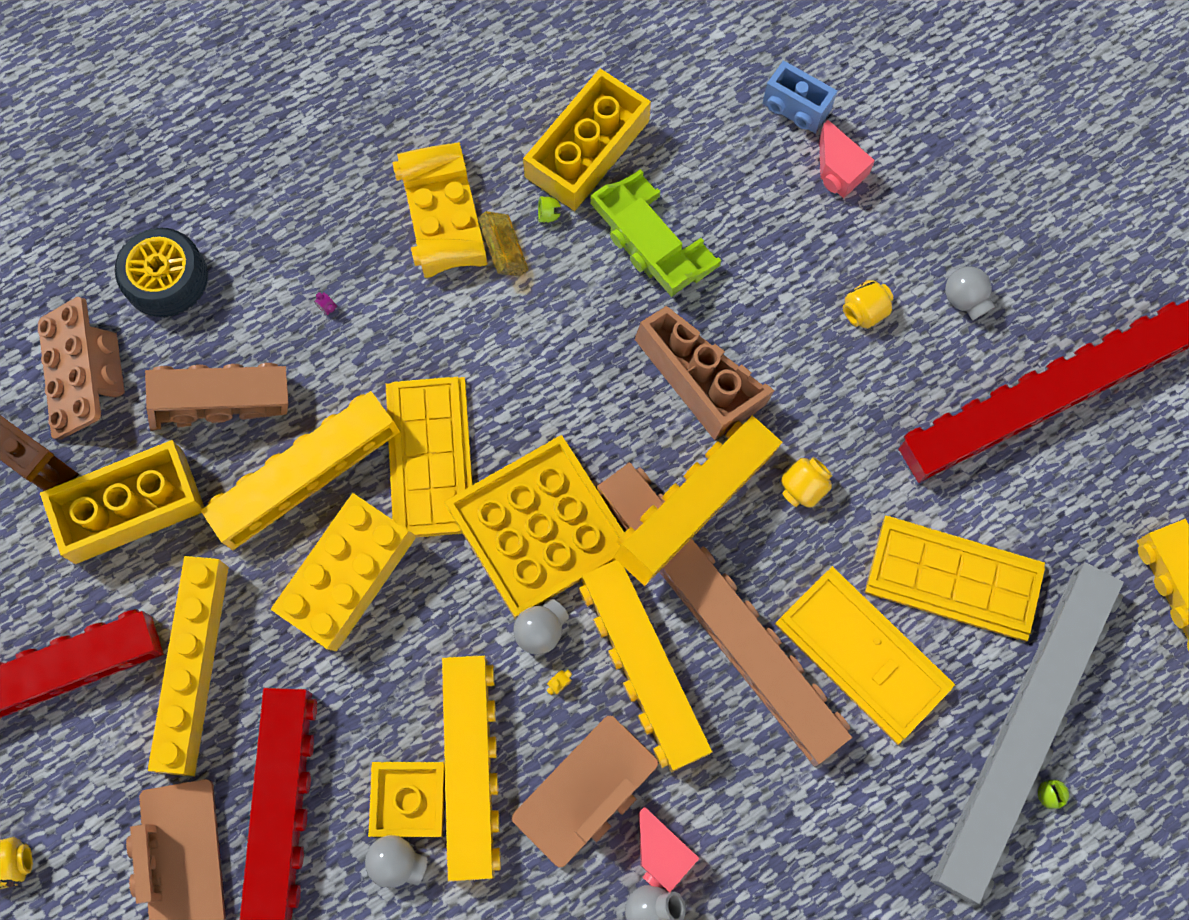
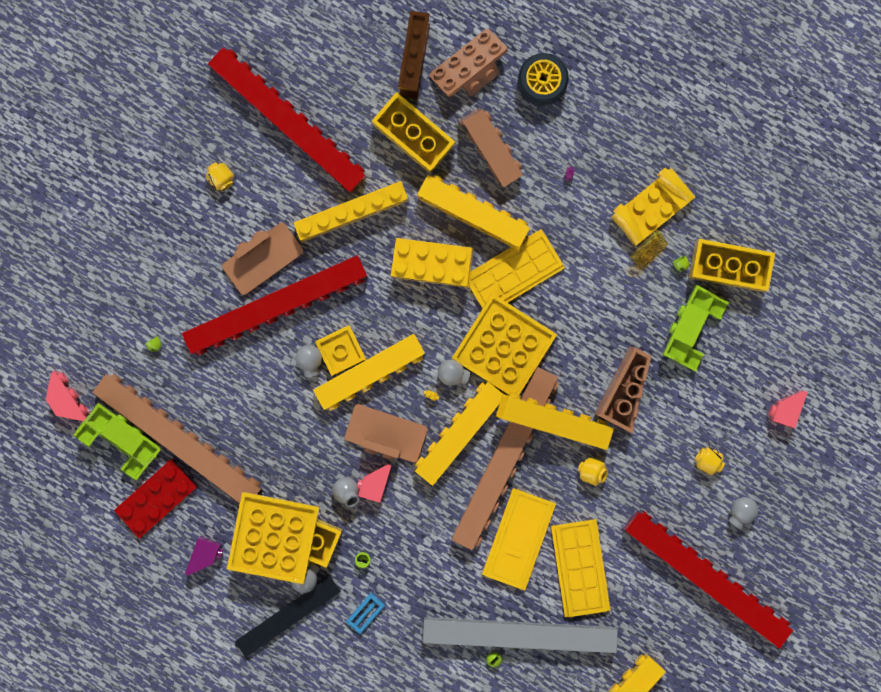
camera: 65 degrees right, 15 degrees up
medium blue brick [762,60,837,134] -> none

